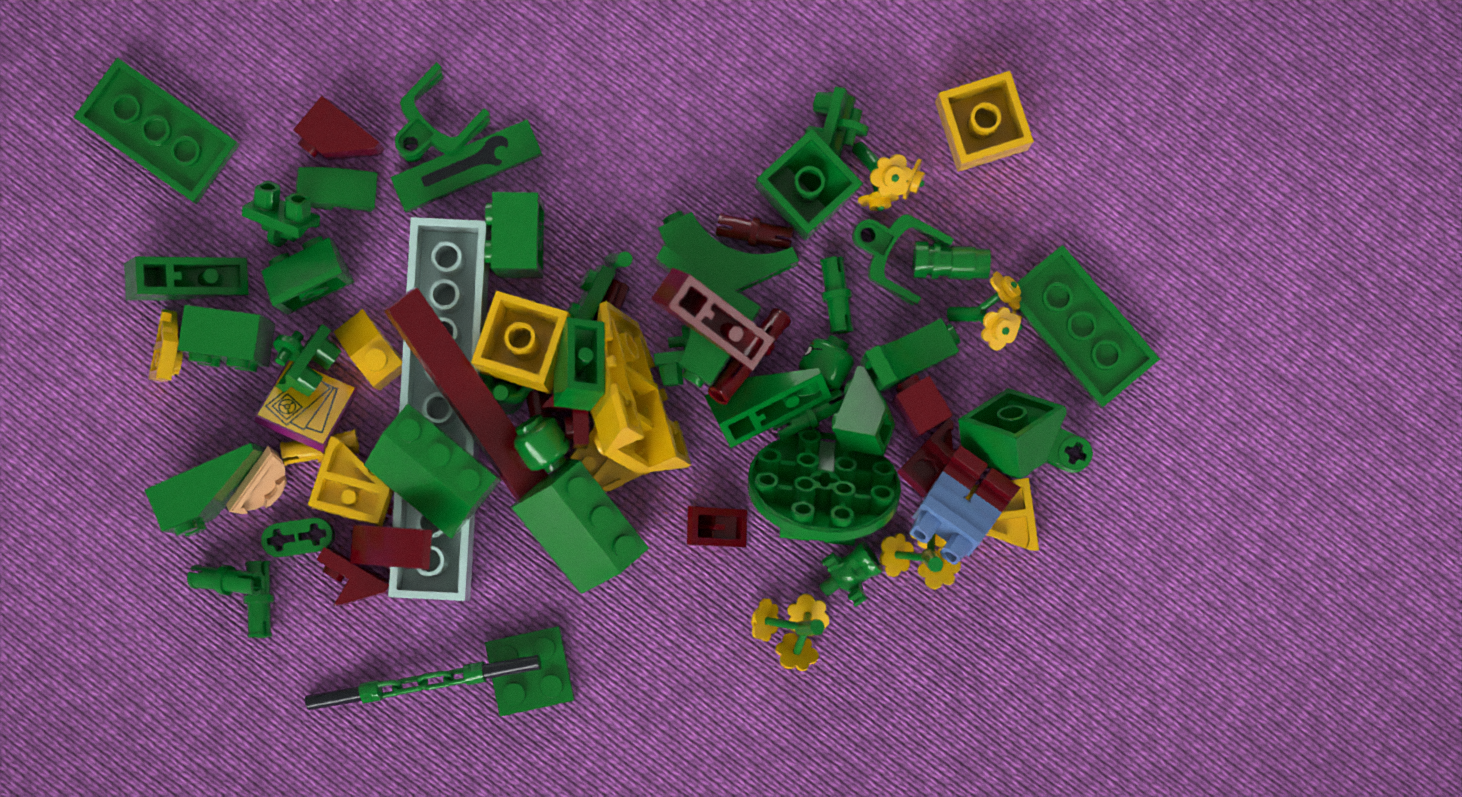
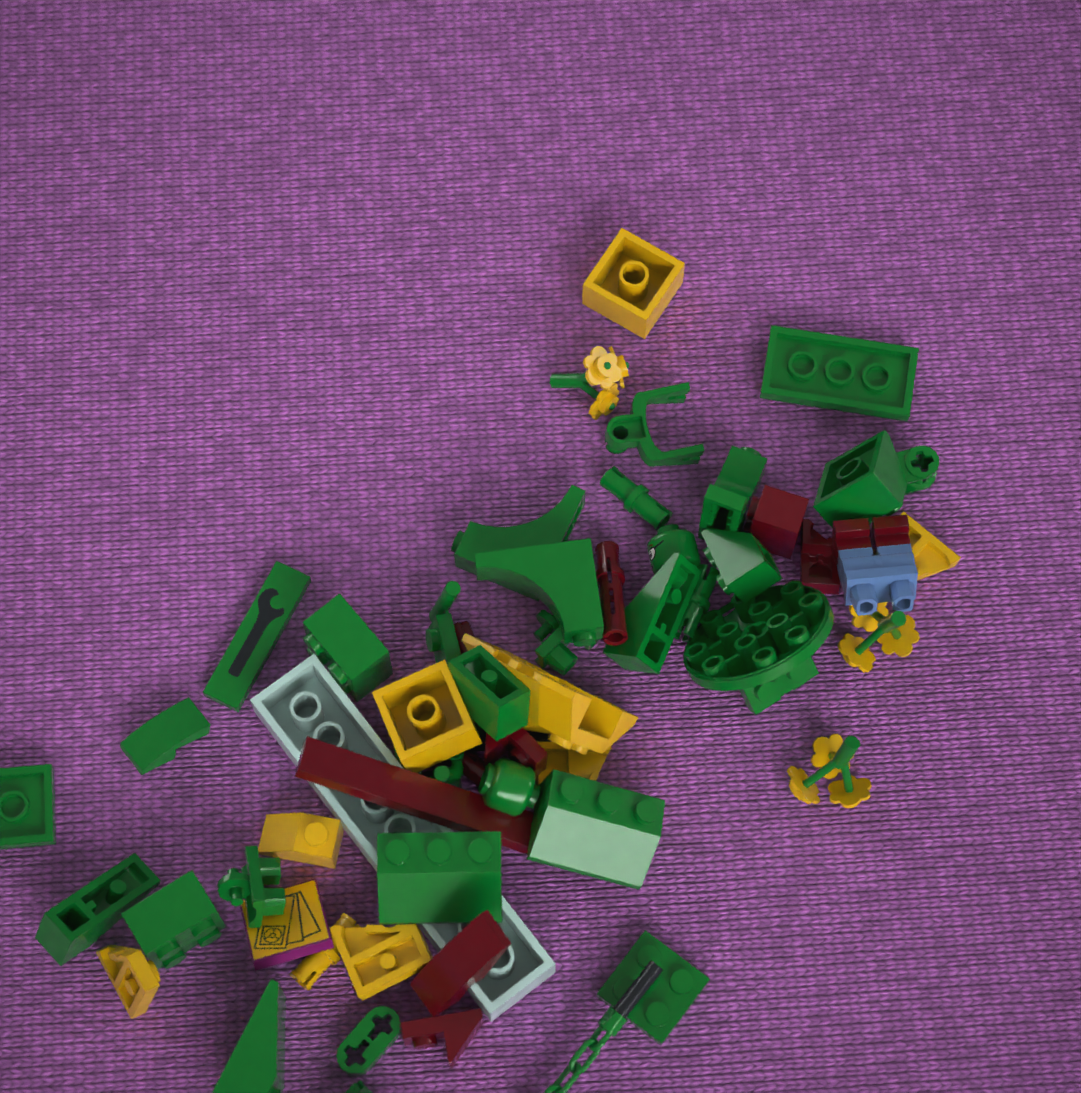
camera: 45 degrees left, 15 degrees down
light nougat plate [226,446,287,514] -> none
green hips [242,181,320,247] -> none
green slope [261,236,354,315] -> none
dark red slope [293,96,385,160] -> none
green piece [395,62,491,163] -> none
dark red slope [651,268,775,371] -> none
dark red slope [687,506,747,547] -> none
dark red pin [716,213,794,250] -> none
green slope [755,129,863,241] -> none
green hips [805,86,869,158] -> none
green piece [819,541,884,607] -> none
green axle [912,241,991,280] -> none
yellow plant [947,271,1022,351] -> none

